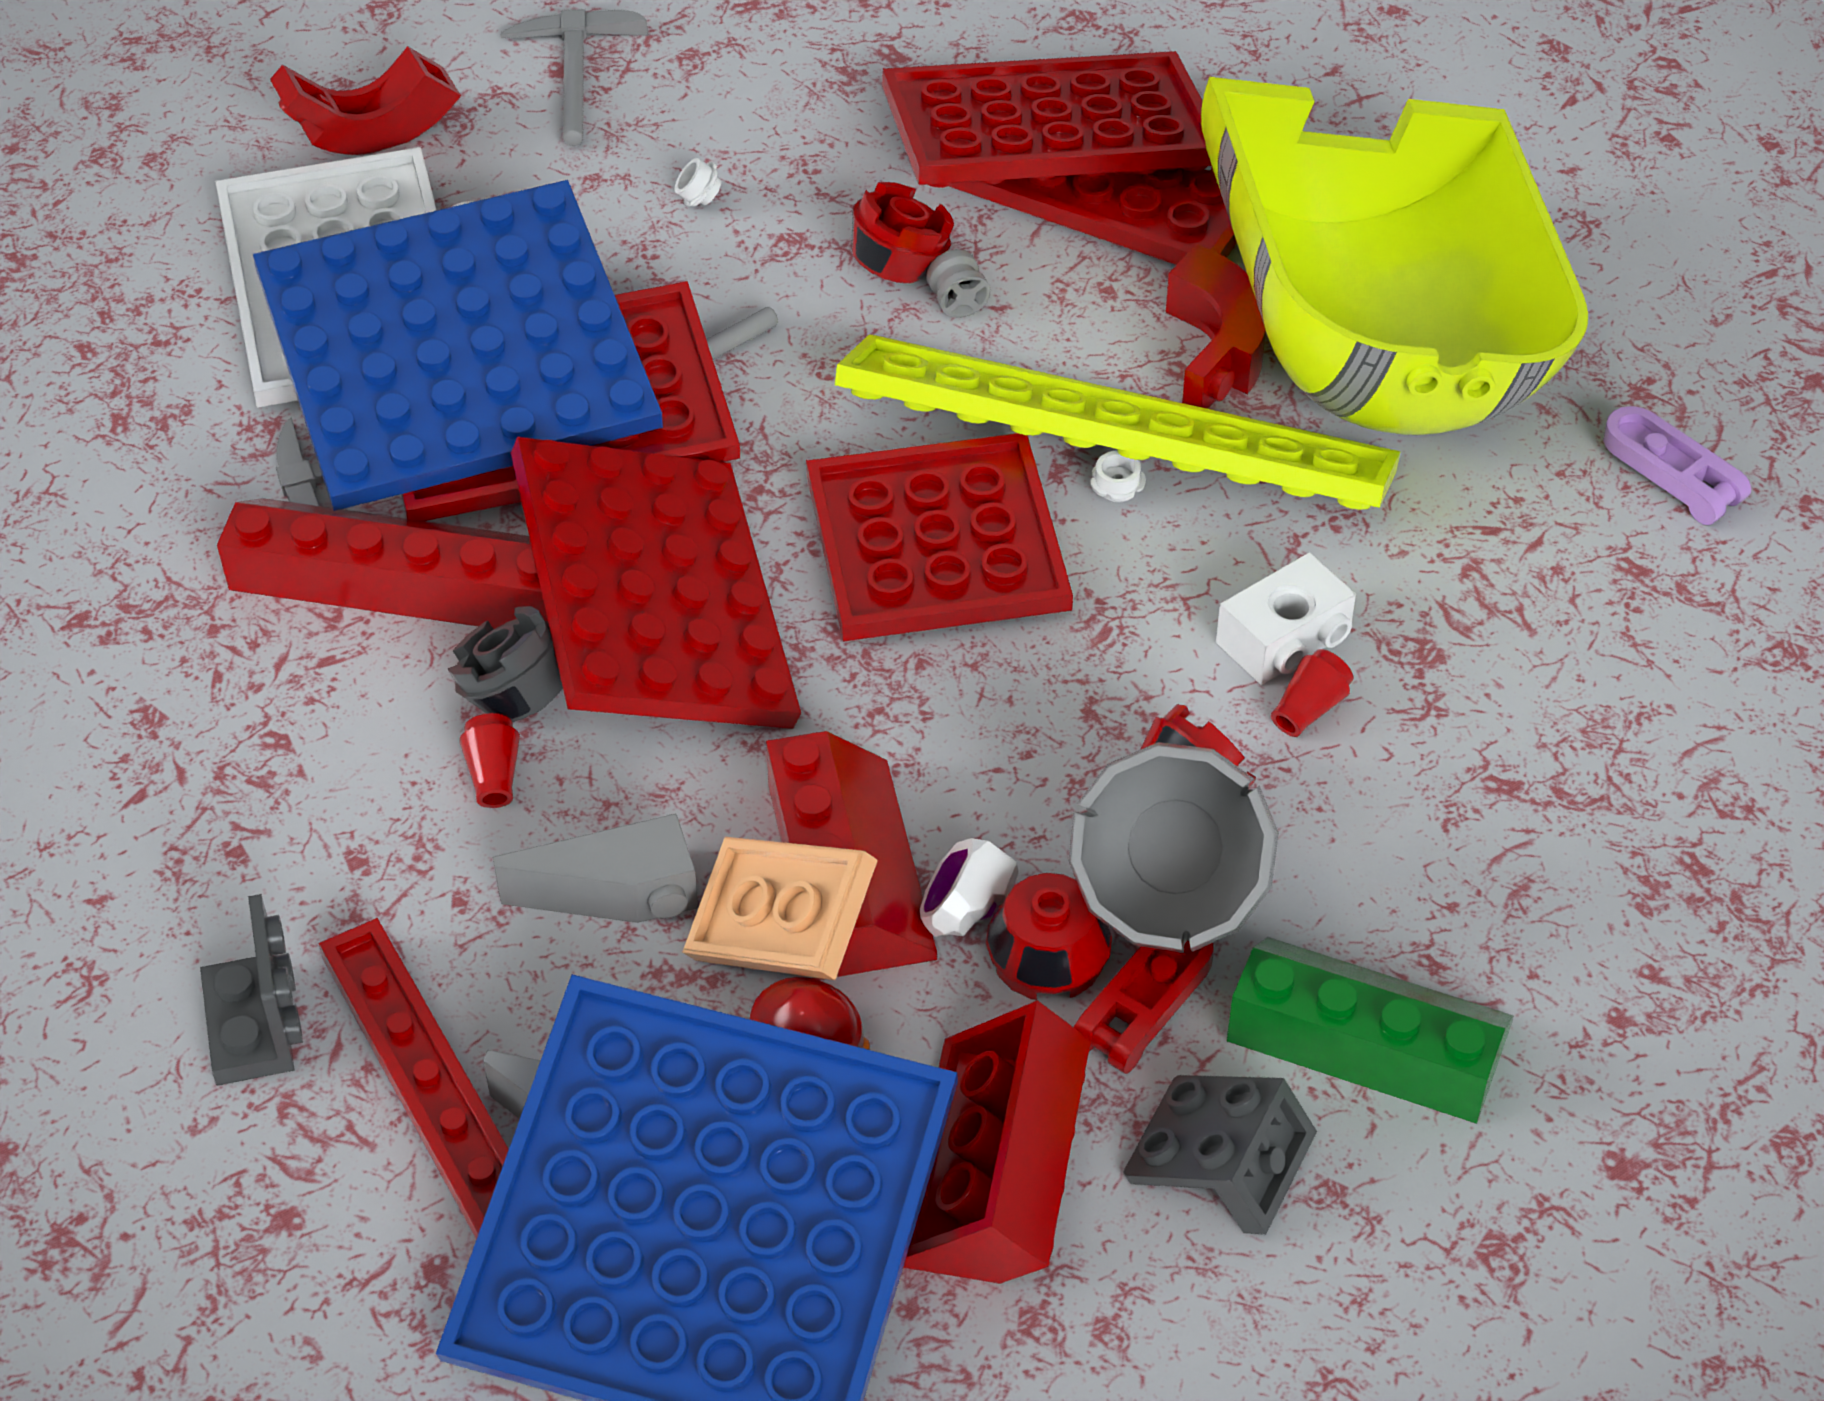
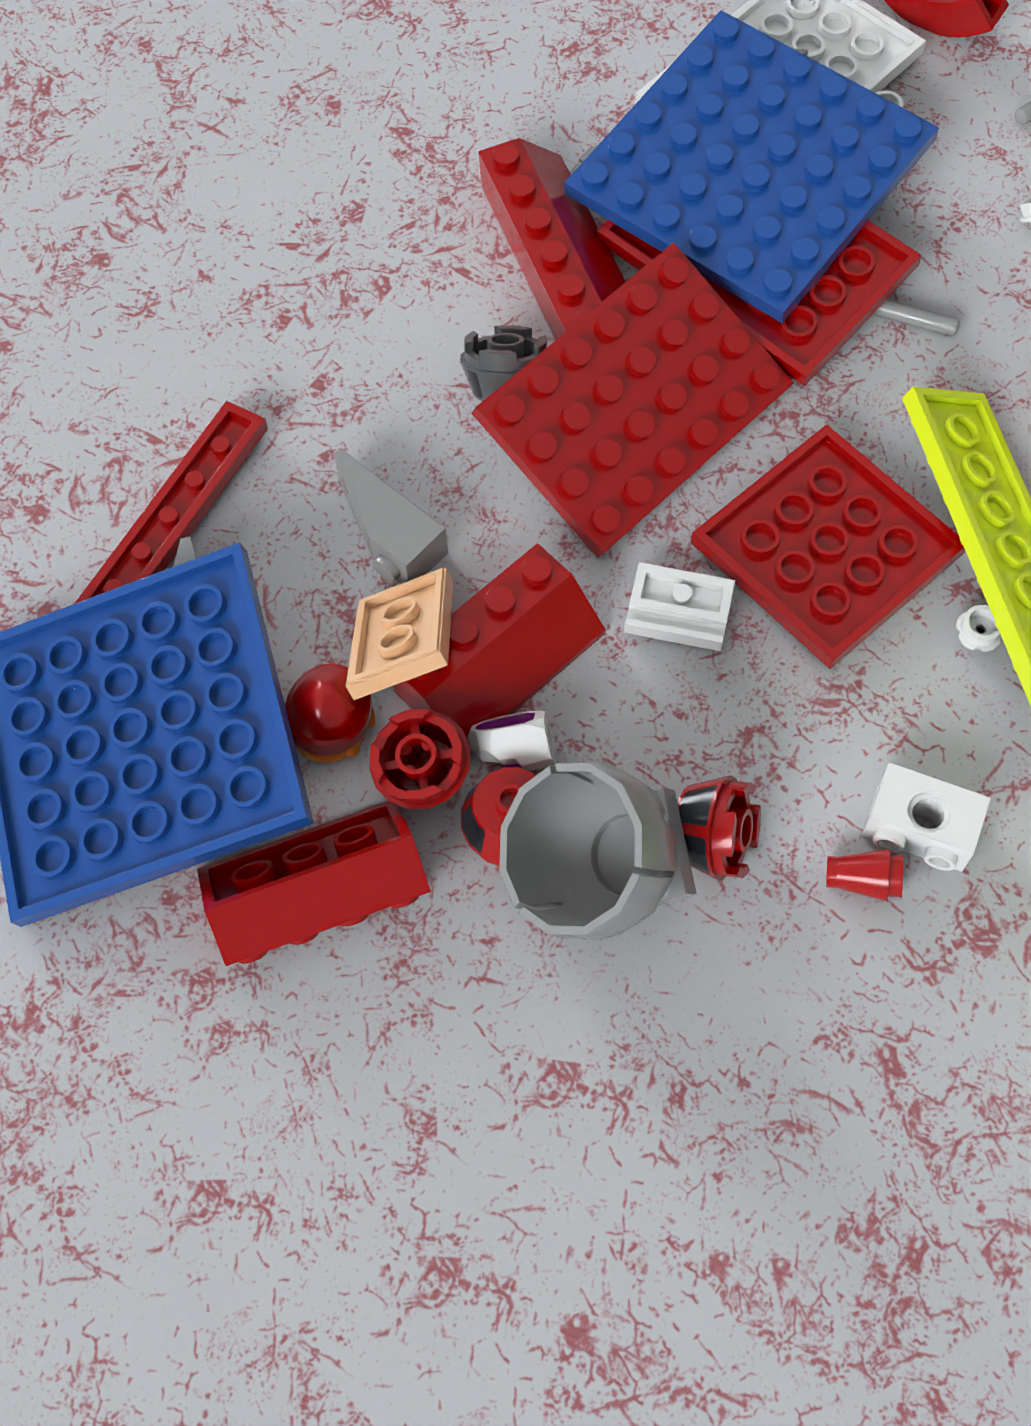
camera: 60 degrees right, 15 degrees up
dark grey bracket [200,894,303,1086] -> none
red cone [459,713,520,808] -> none
red plate [1074,940,1214,1074] -> none
dark grey bracket [1123,1075,1317,1235] -> none
green slope [1227,937,1514,1124] -> none
none -> red cone [369,709,471,809]
none -> white plate [624,562,735,651]

